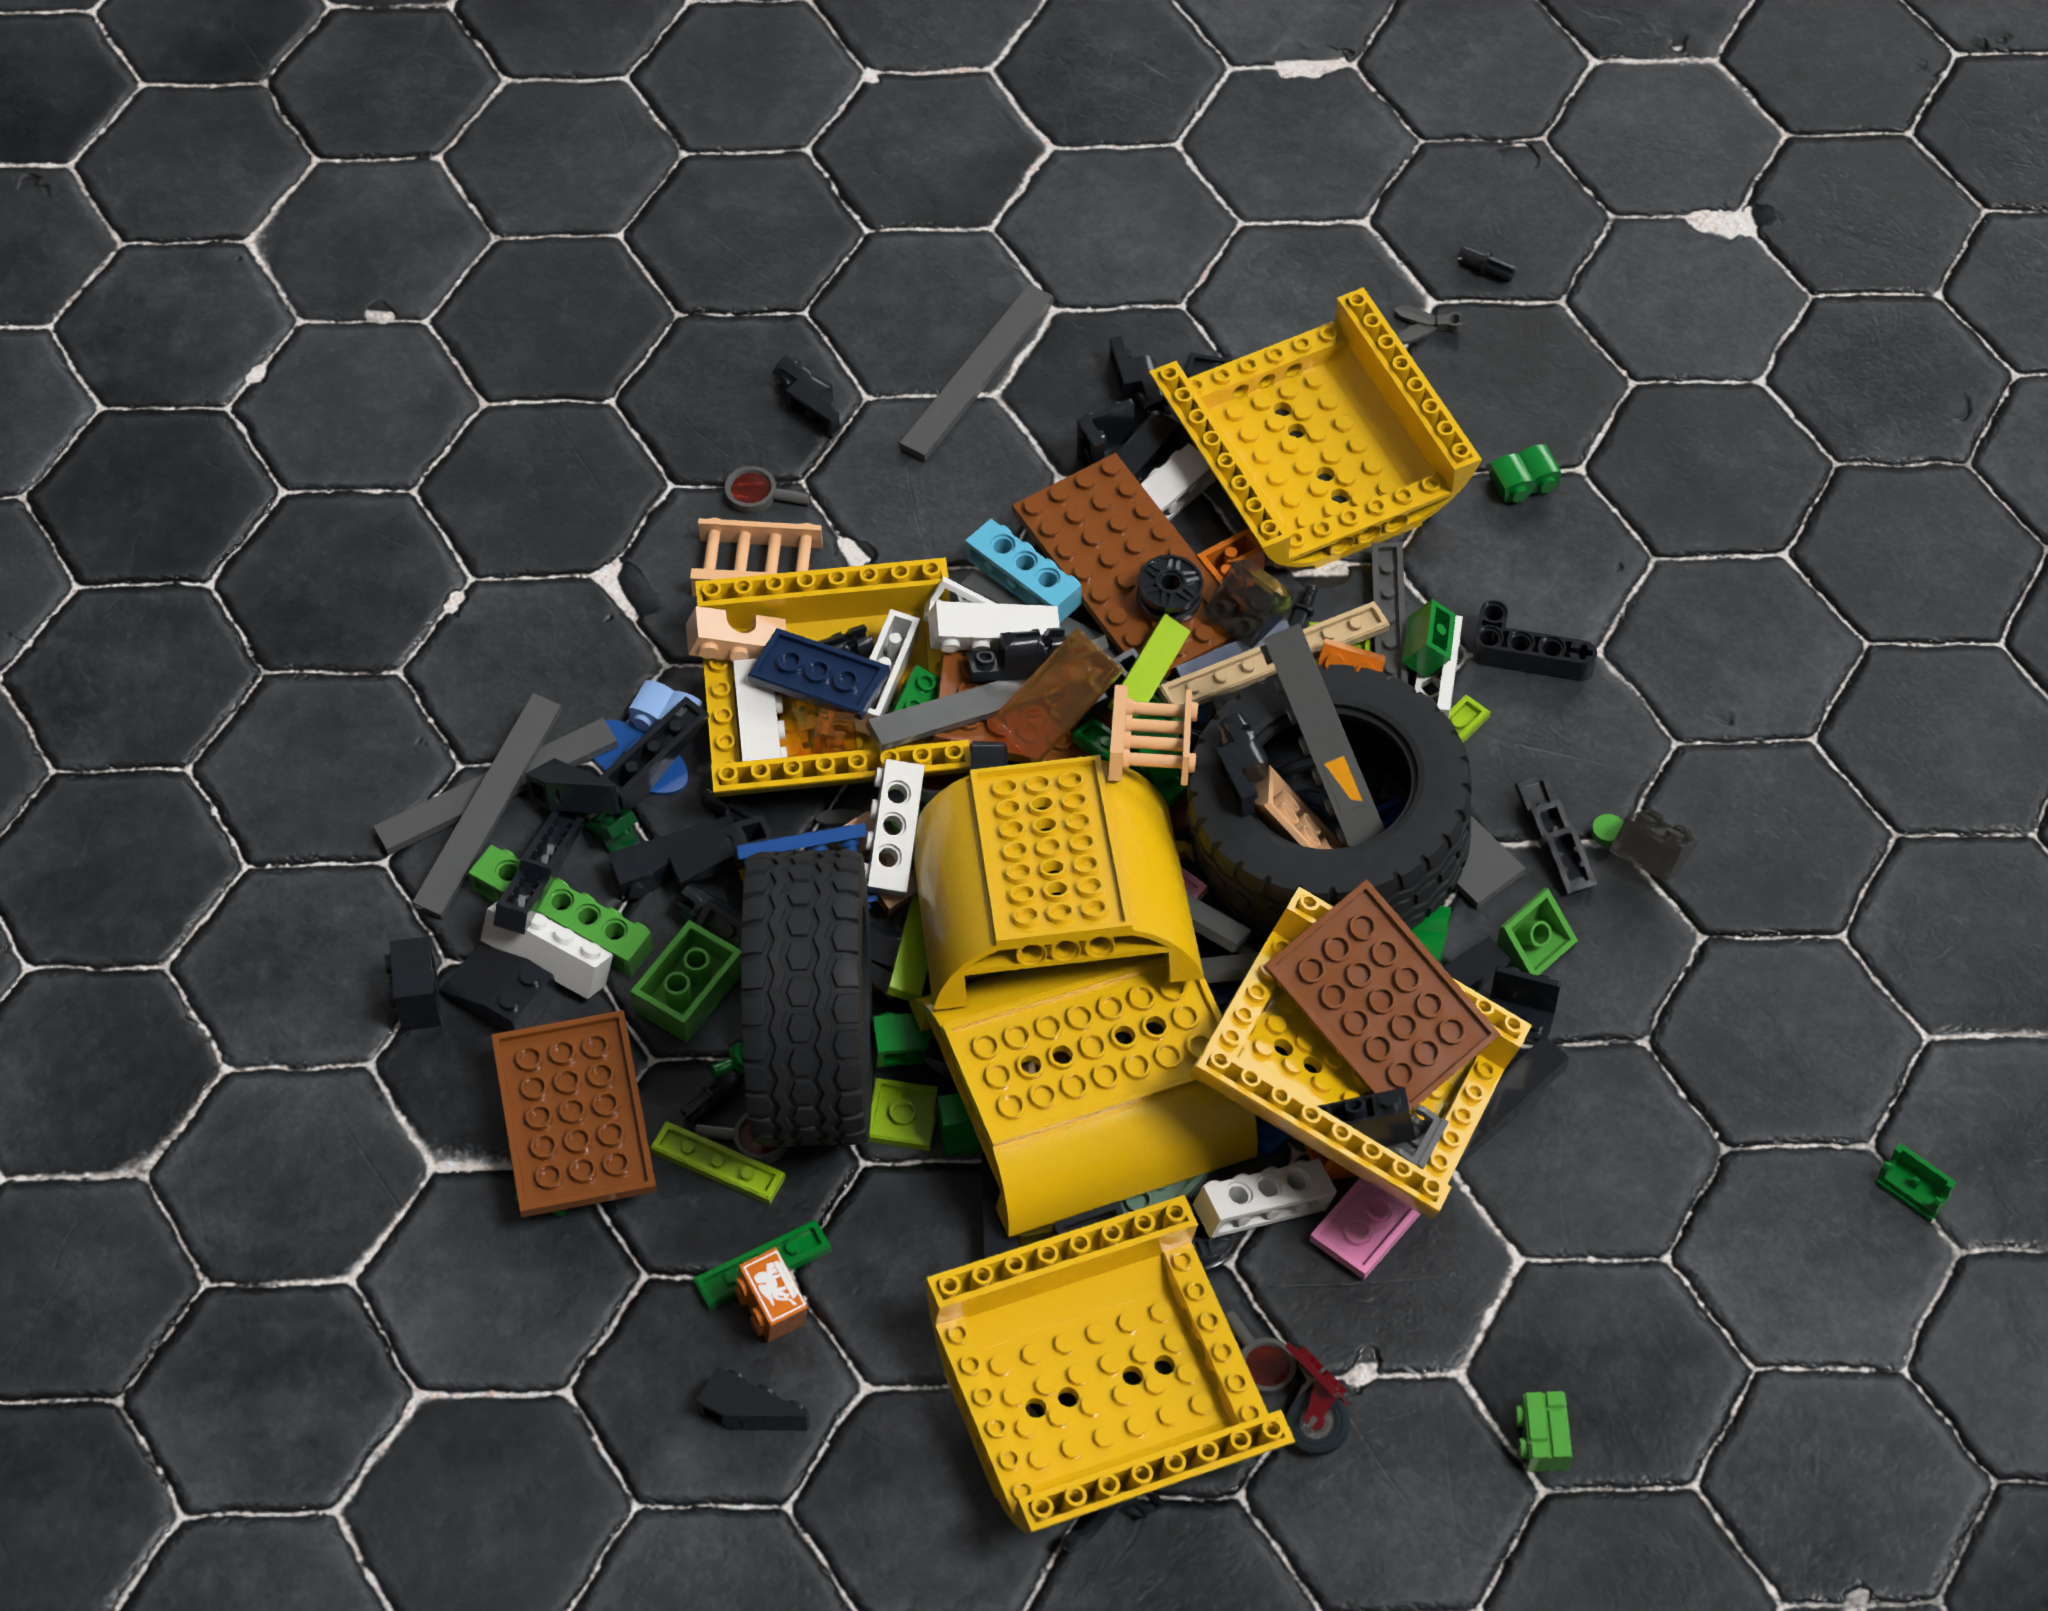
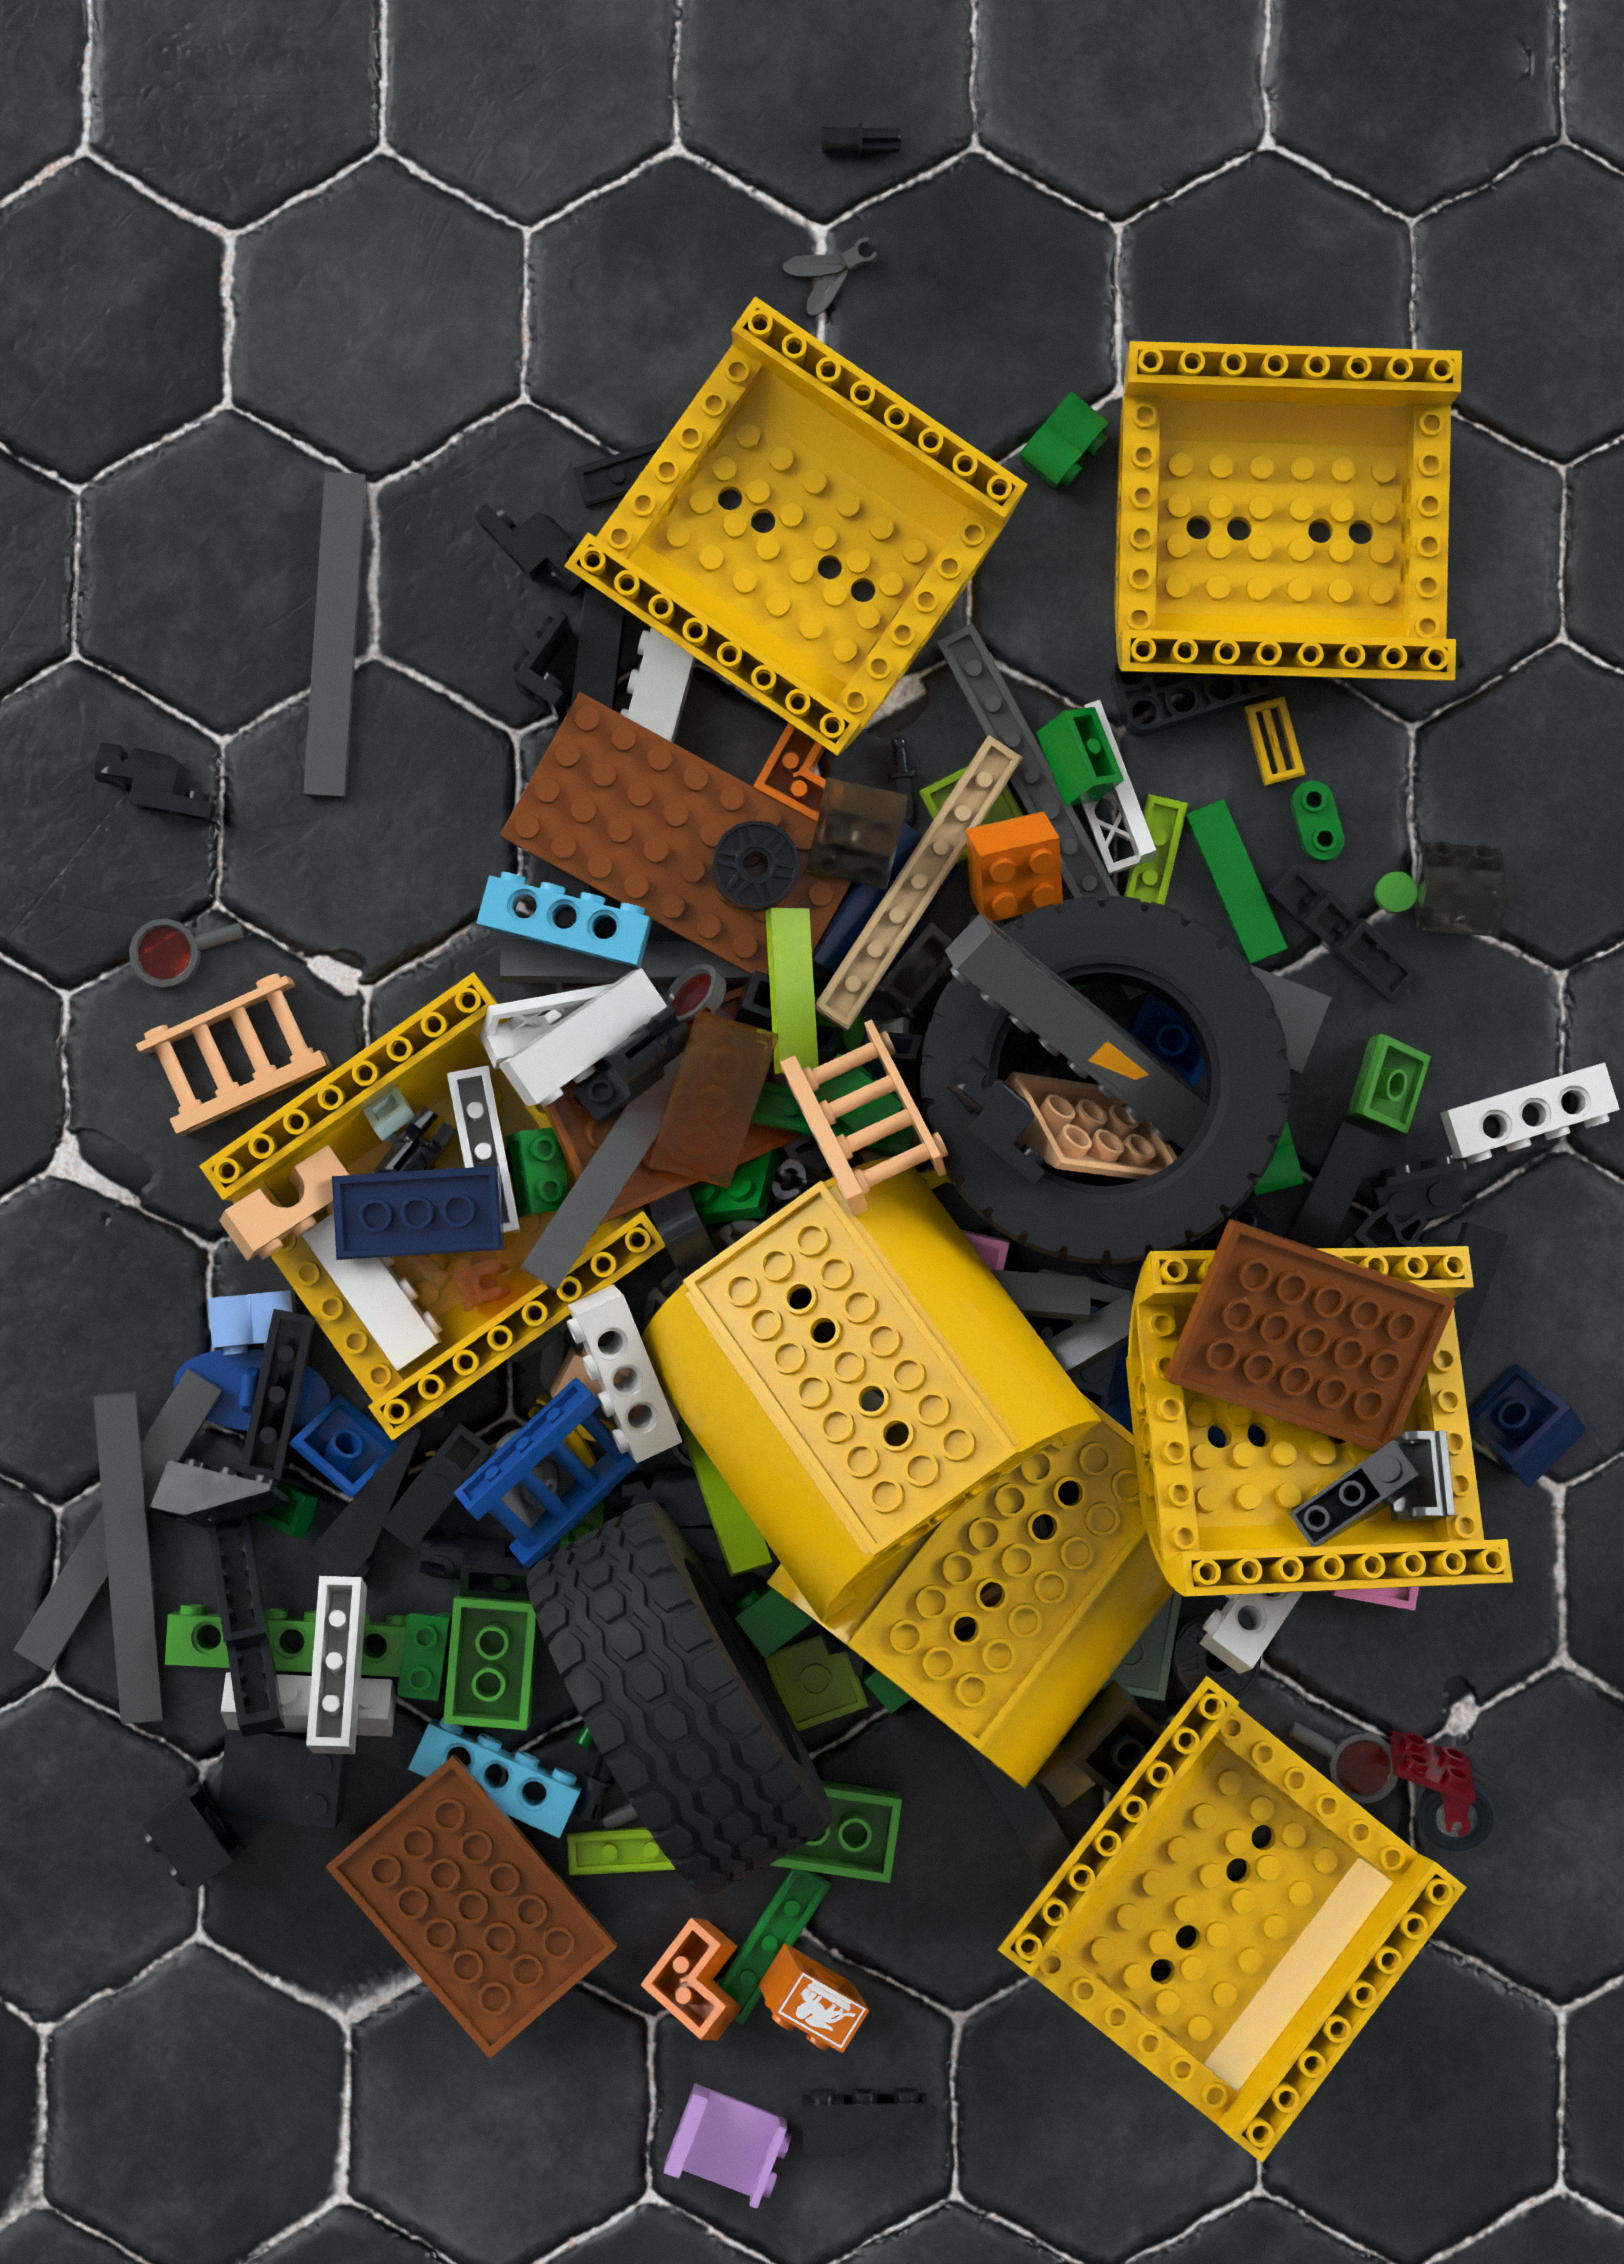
camera: 30 degrees left, 30 degrees up
none -> blue slope [289,1393,399,1499]
none -> white brick [306,1576,367,1754]
none -> light aqua tile [363,1086,415,1145]
none -> green bracket [397,1611,453,1701]
none -> medium azure brick [408,1716,583,1838]
none -> orange brick [641,1918,742,2041]
none -> lavender panel [663,2083,792,2208]
none -> bright green brick [770,1780,902,1883]
none -> yellow slope [1114,341,1462,681]
none -> green tile [1185,799,1288,965]
none -> yellow tile [1243,697,1306,787]
none -> green plate [1290,780,1344,862]
none -> white brick [1440,1063,1620,1164]
none -> dark blue slope [1467,1363,1587,1488]

